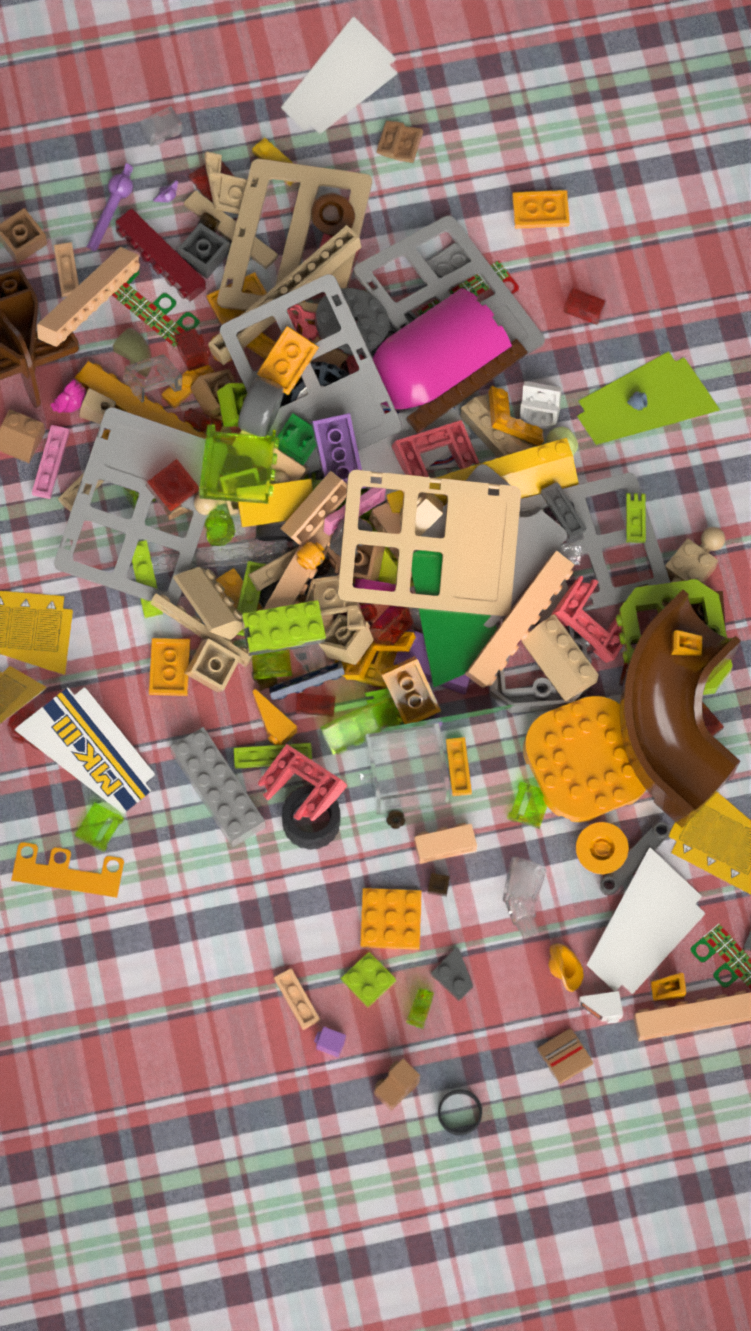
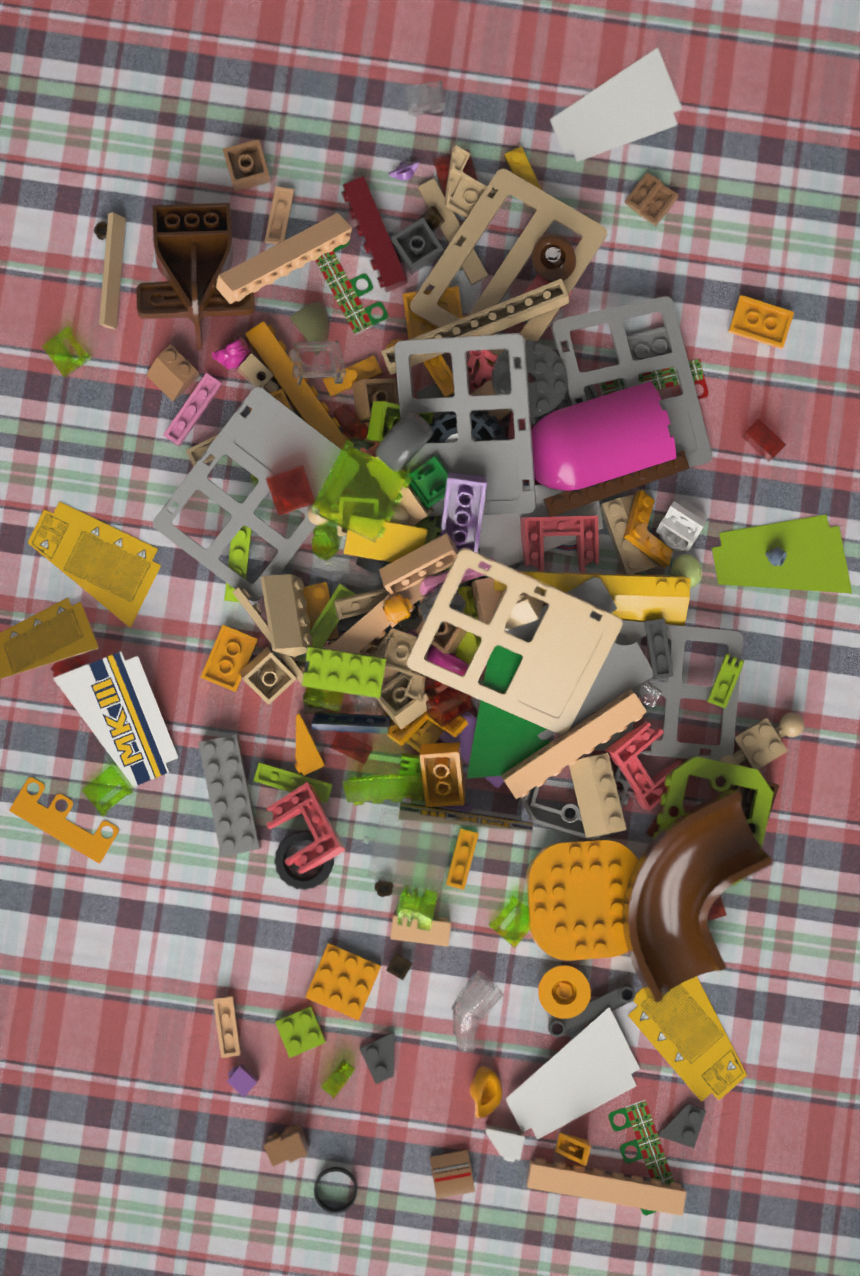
camera: 15 degrees right, 15 degrees up
medium lavender piece [87,163,133,251] -> none
clear red brick [174,328,211,372] -> none
light orange plate [257,326,319,395] -> none
light orange slope [671,630,702,656] -> none
none -> clear neon green wheel [396,884,438,932]

